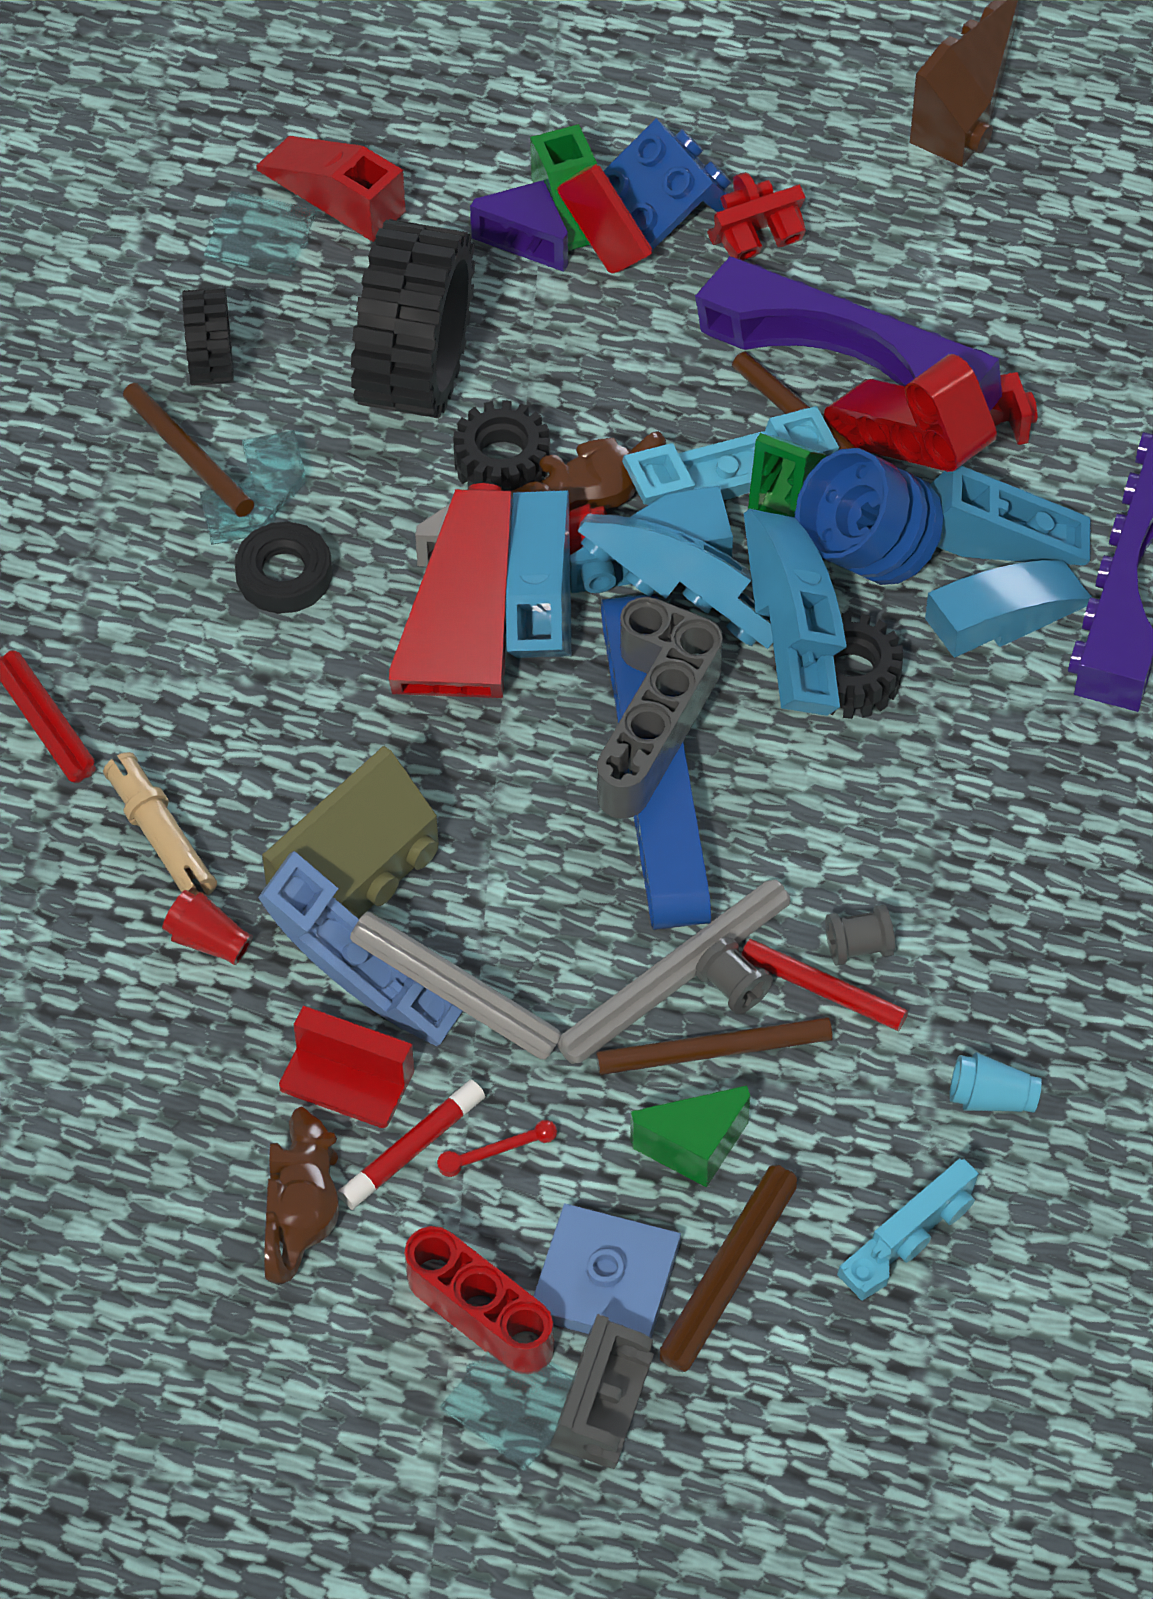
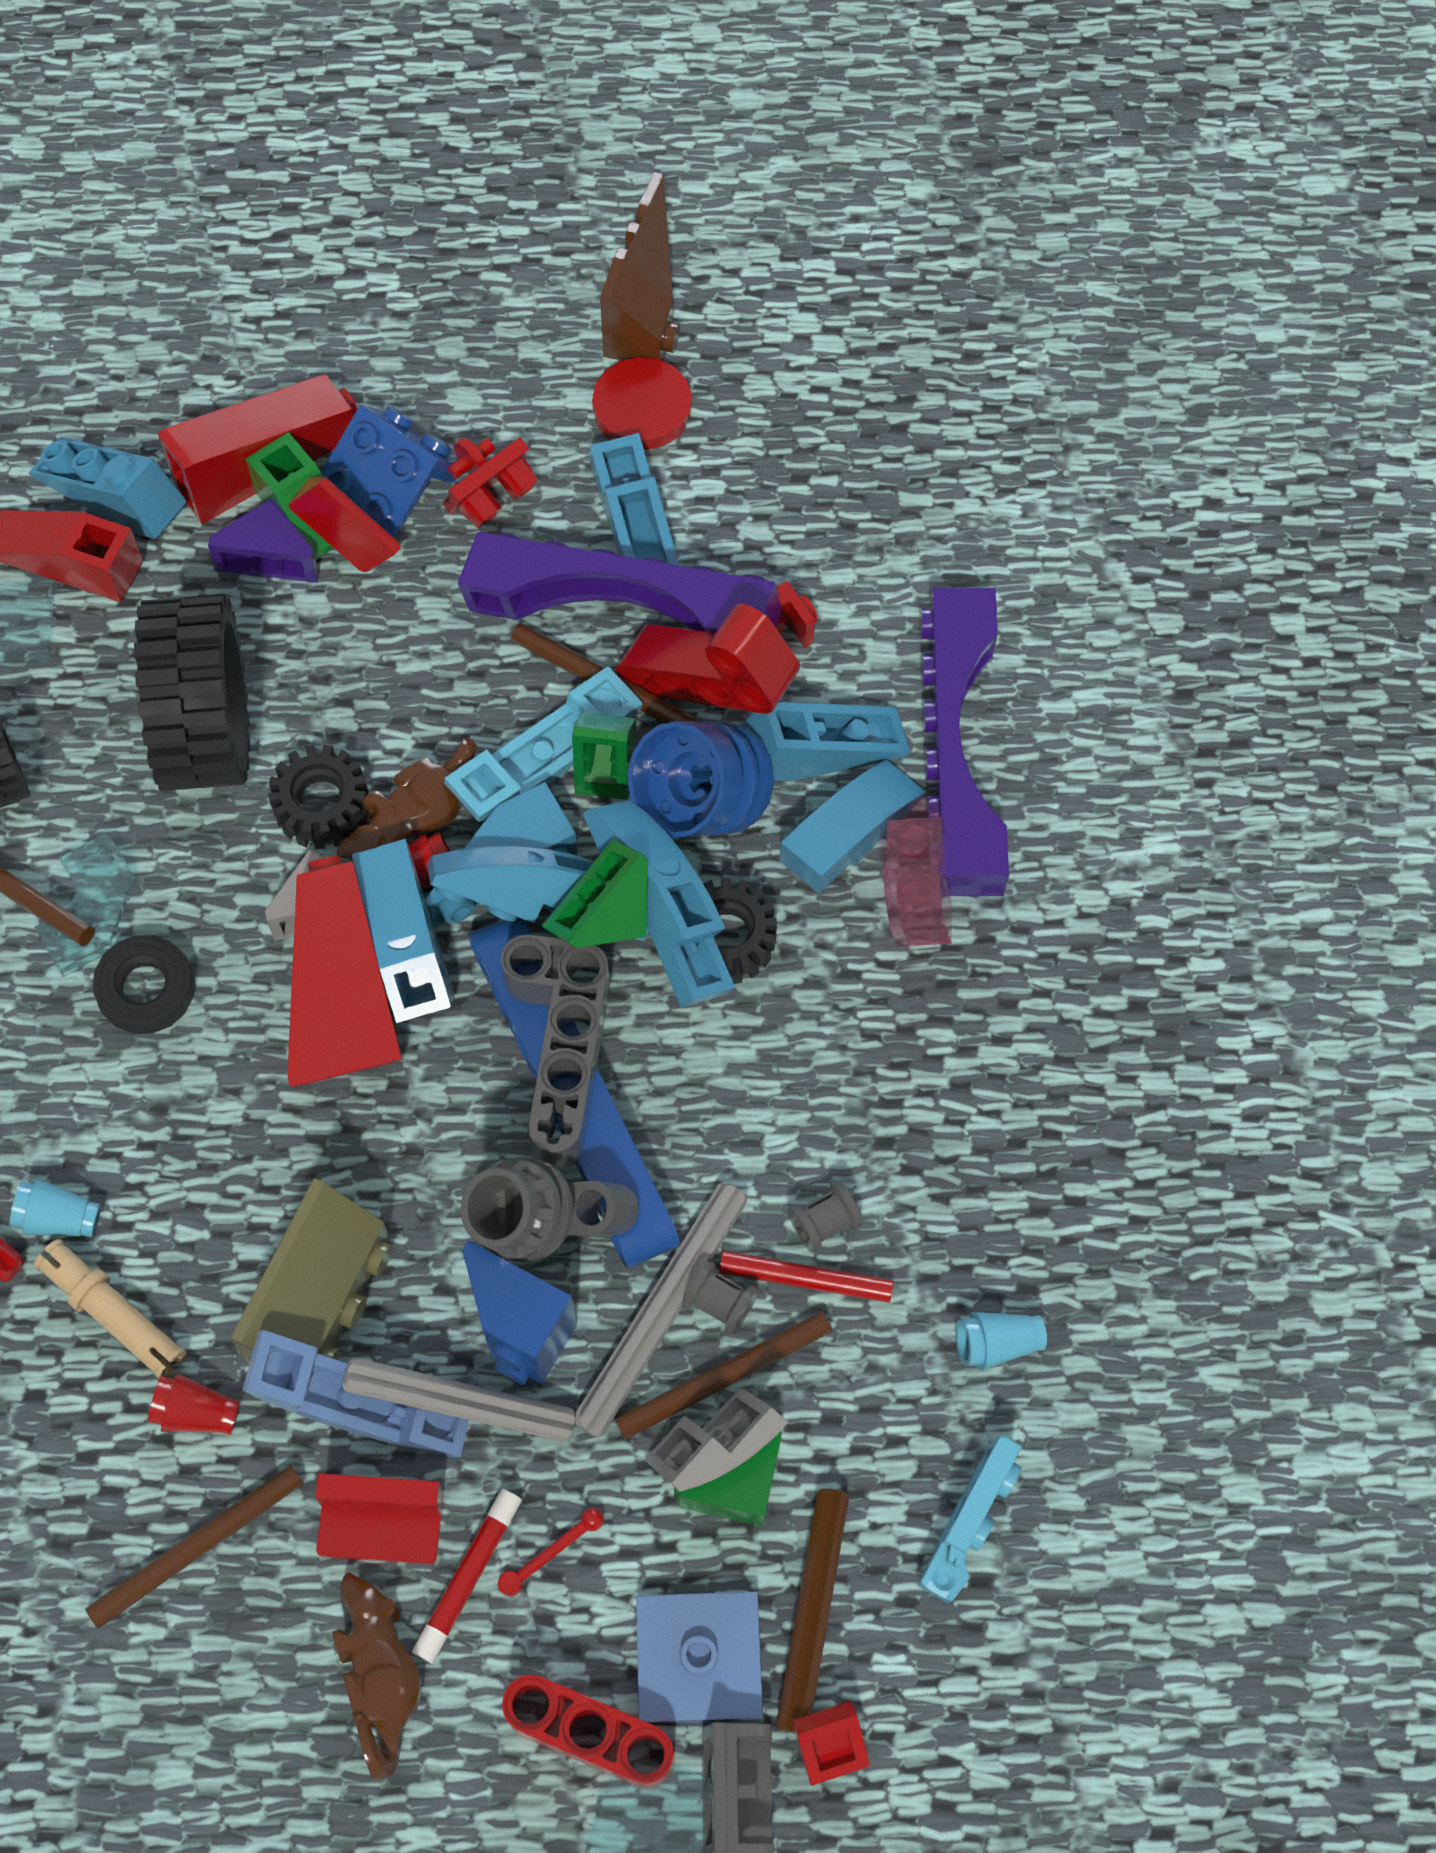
camera: 20 degrees left, 10 degrees up
none -> medium azure cone [10,1178,101,1237]
none -> dark azure slope [29,437,186,539]
none -> reddish brown bar [85,1464,304,1629]
none -> red slope [157,374,358,524]
none -> dark grey beam [461,1157,639,1262]
none -> blue slope [462,1240,577,1386]
none -> green slope [542,839,648,948]
none -> dark azure slope [588,433,680,566]
none -> red tile [592,357,692,451]
none -> light grey slope [645,1387,788,1492]
none -> red tile [792,1701,870,1786]
none -> clear pink brick [883,817,952,946]

